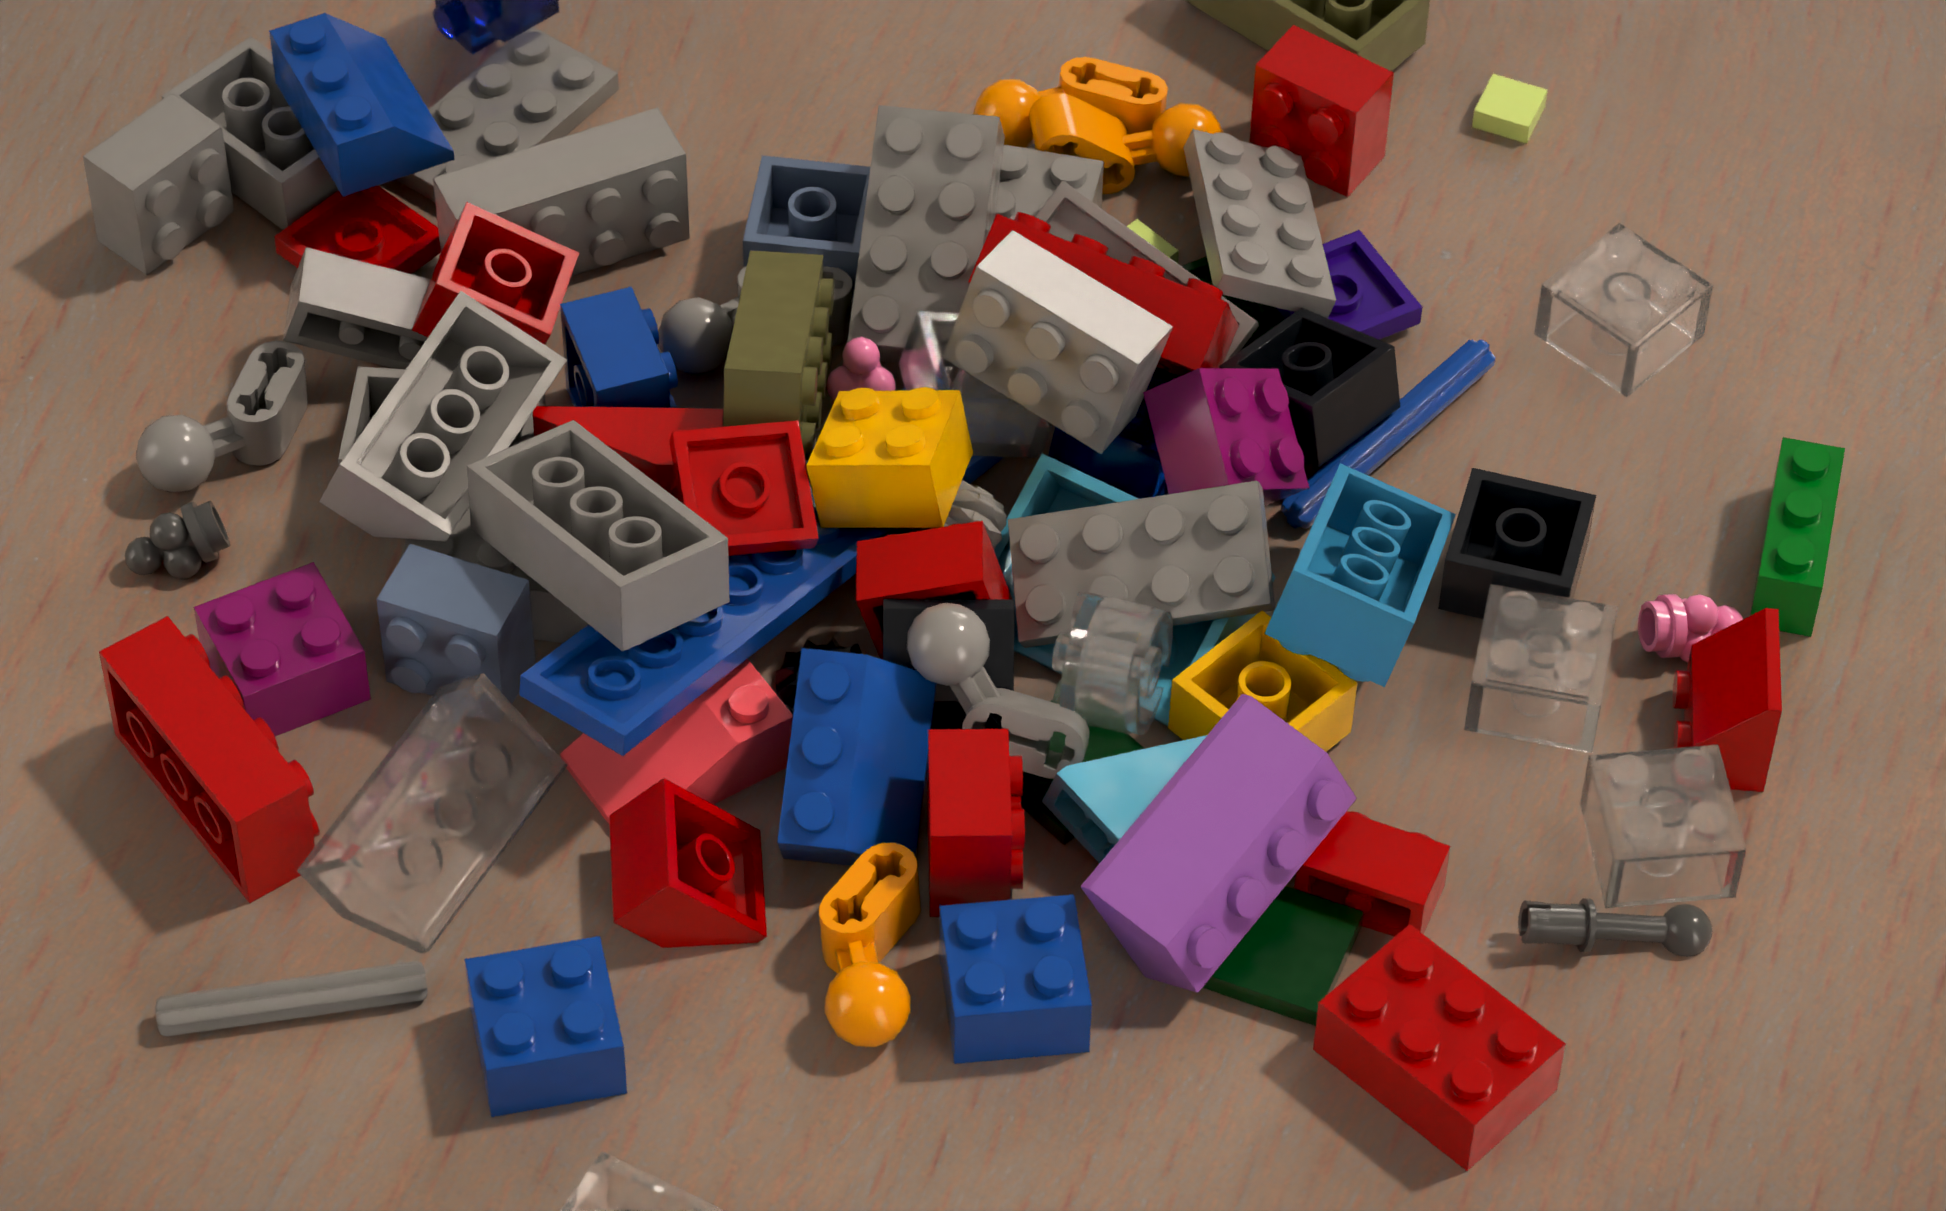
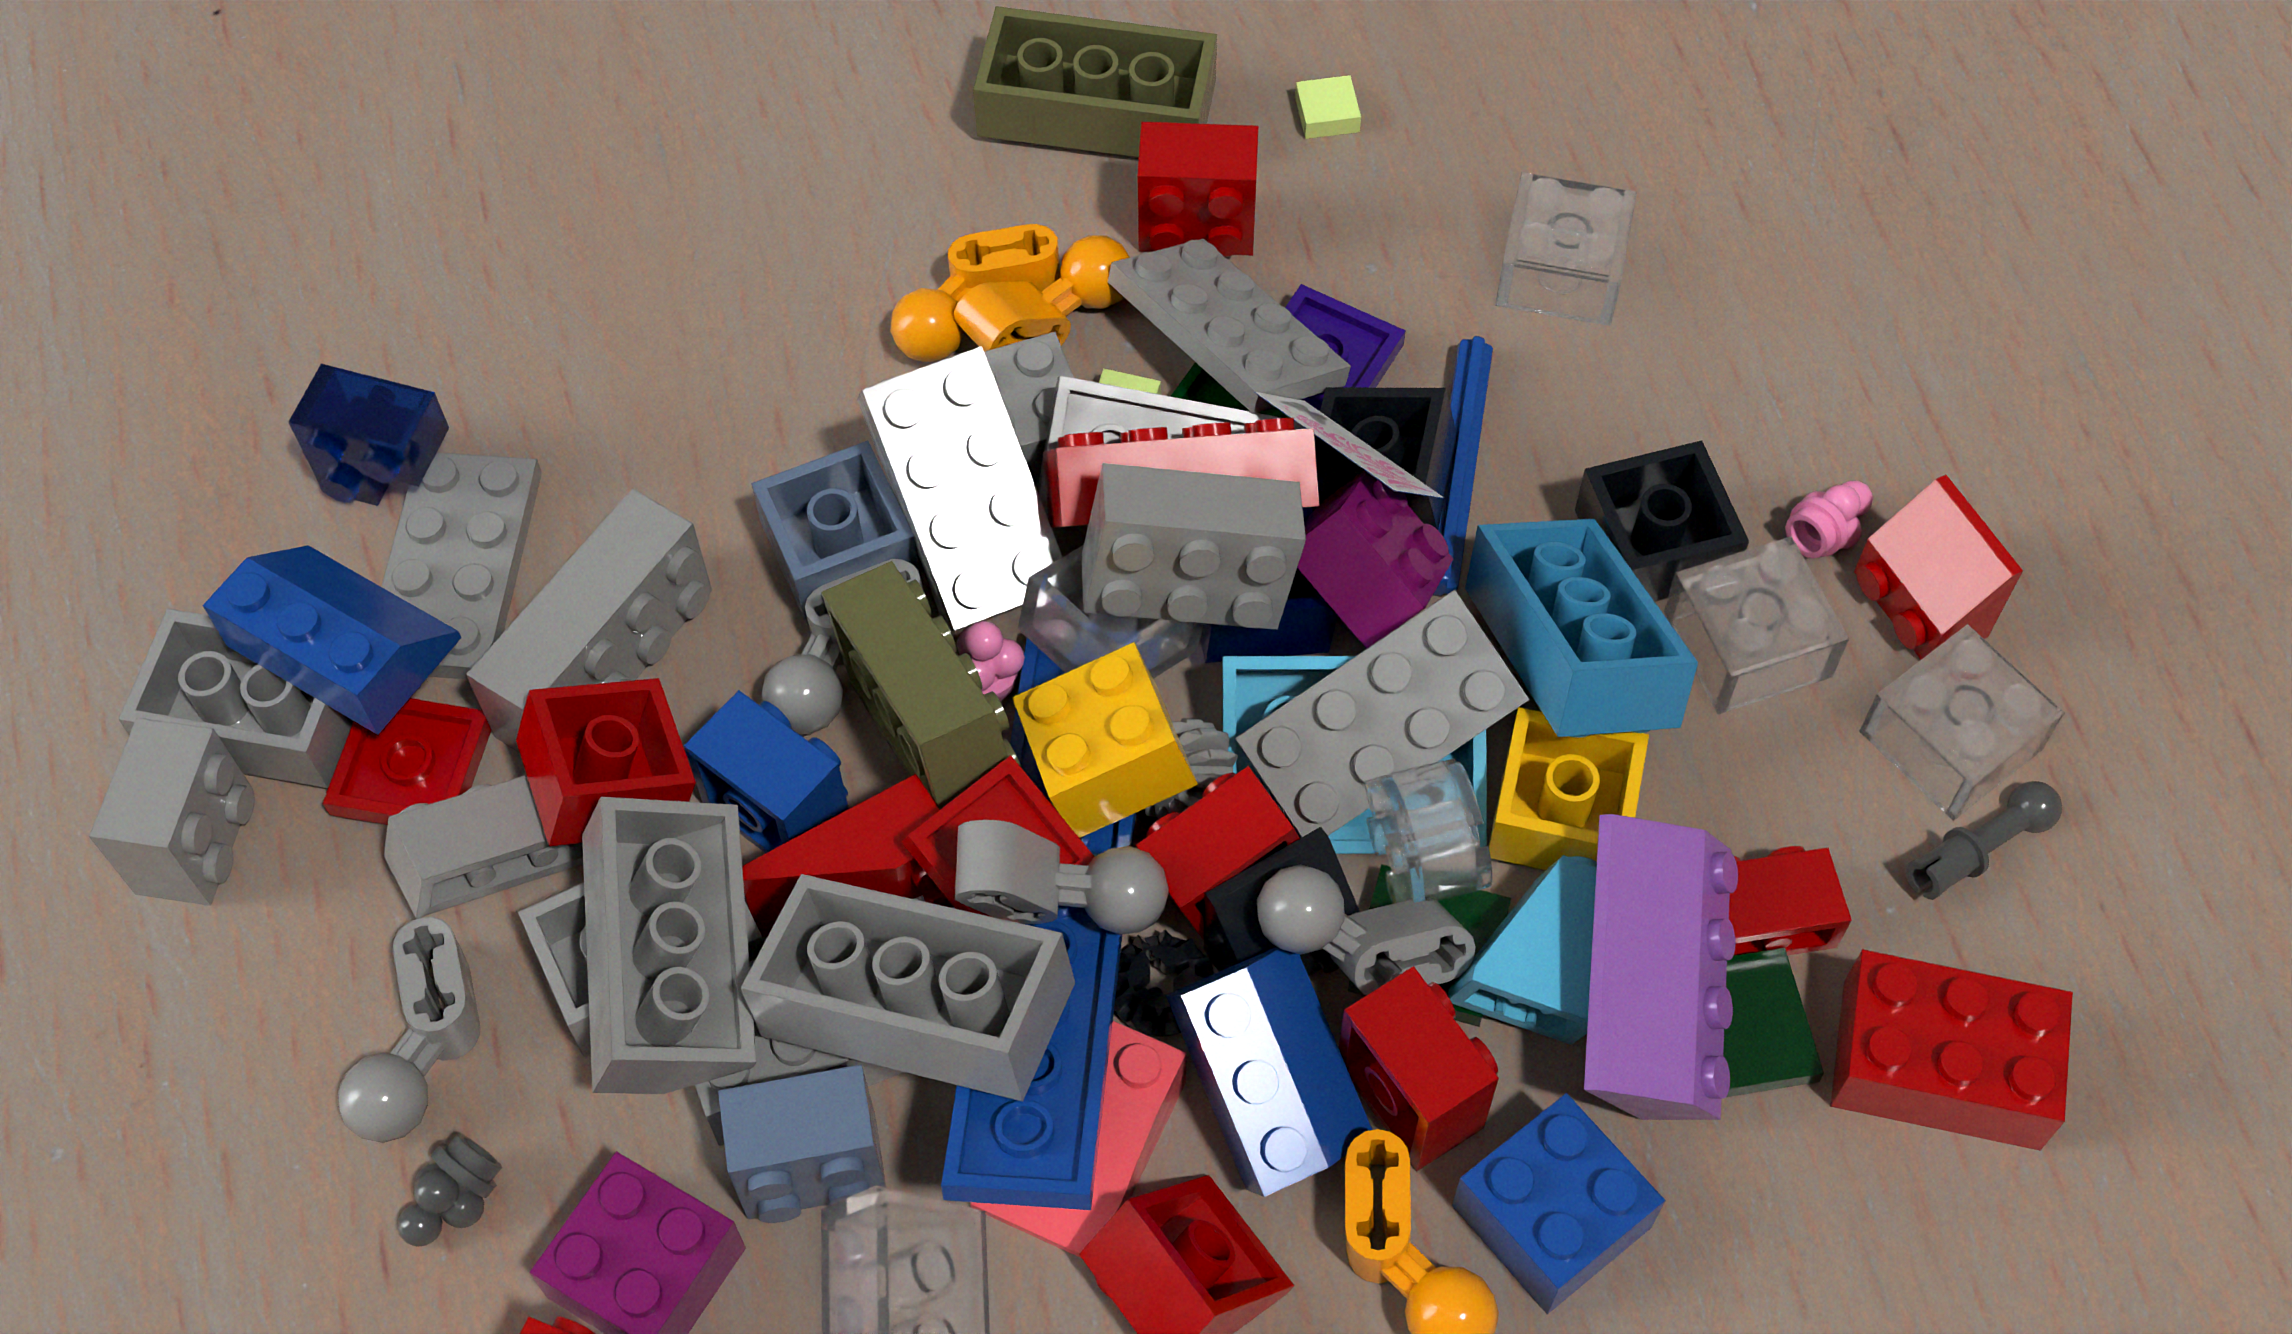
camera: 30 degrees left, 10 degrees up
green brick [1750,437,1845,637] -> none
none -> light grey beam [955,820,1169,935]
none -> white sticker [1254,392,1444,499]

